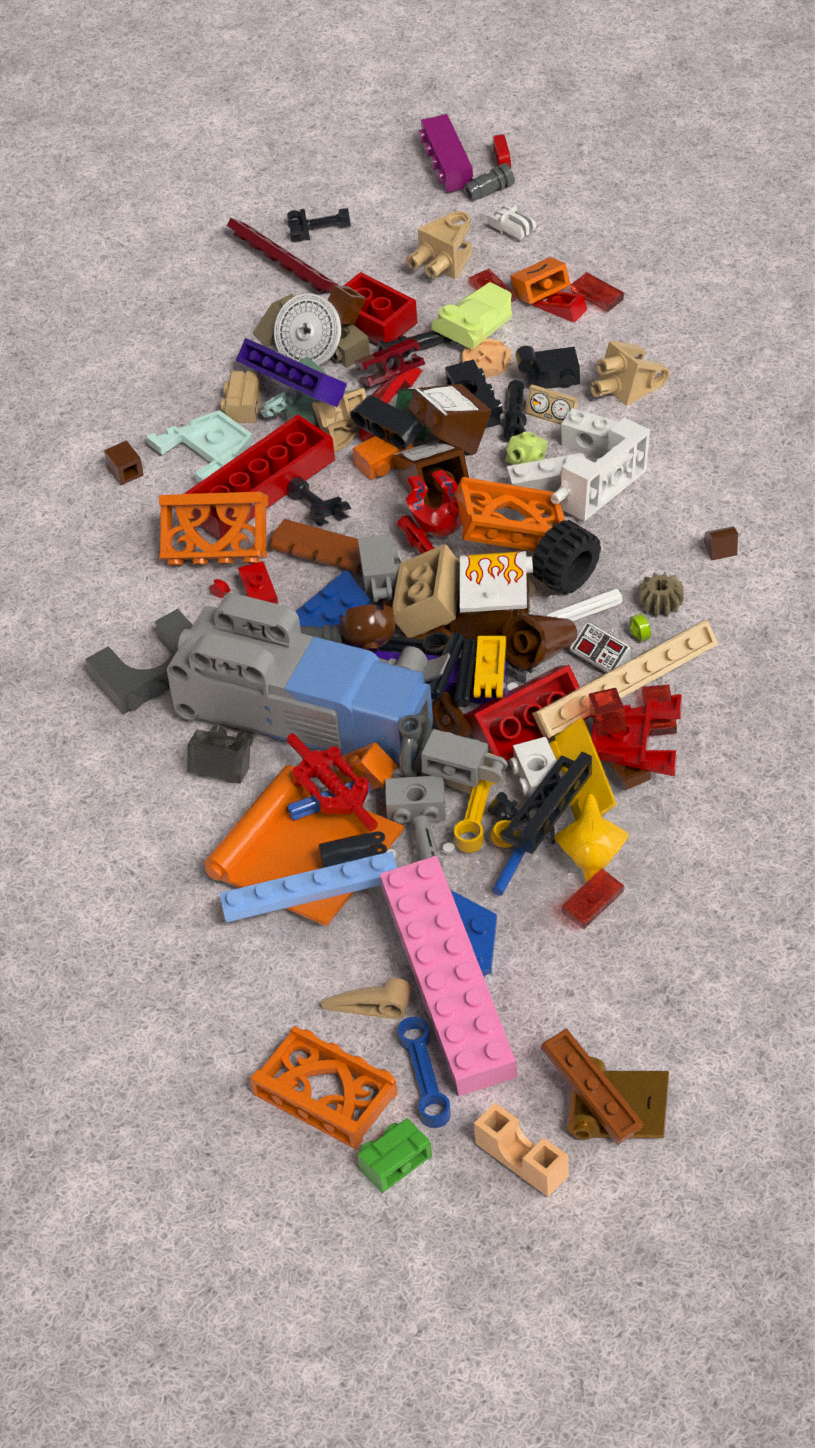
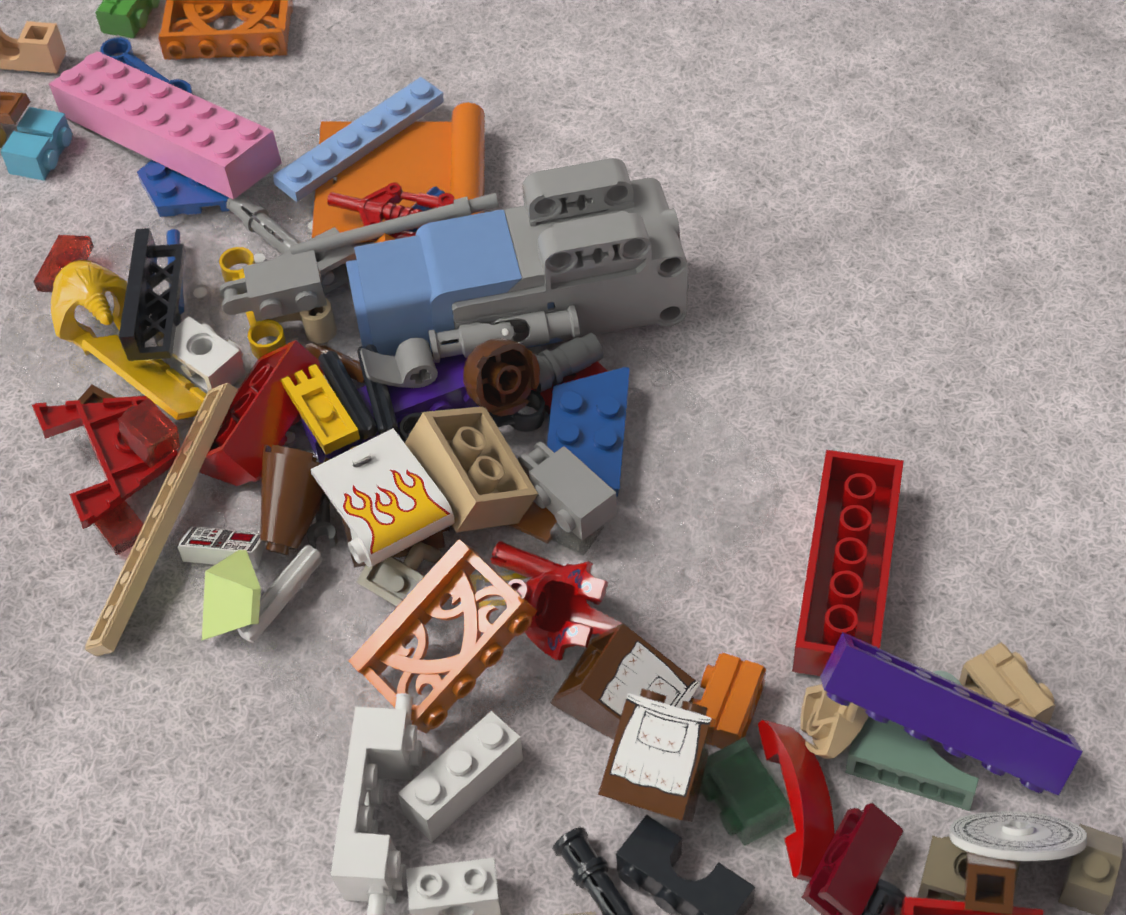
camera: 145 degrees right, 5 degrees up
dark grey arch [85,609,193,715] -> none
reddish brown brick [104,440,144,486] -> none
light aqua wing [146,410,253,483] -> none
orange fence [159,492,268,565] -> none
red piece [209,579,230,598] -> none
red plate [238,561,278,604] -> none
dark orange windscreen [270,519,361,573] -> none
black bar [287,477,351,526] -> none
black piece [318,831,387,868] -> none
tan piece [321,978,412,1019] -> none
black beam [350,395,423,450] -> none
dark grey piece [398,713,431,778] -> none
black plate [488,792,519,822] -> none
yellow plate [491,820,520,848] -> none
yellowish green brick [505,432,549,465] -> none
black tyre [532,520,601,595] -> none
lime tile [629,613,651,642] -> none
dark tan gear [638,572,684,617] -> none
reddish brown brick [704,526,738,561] -> none
none -> medium azure piece [0,107,72,181]
none -> yellowish green slope [202,550,261,640]
none -> light grey bar [290,193,499,255]

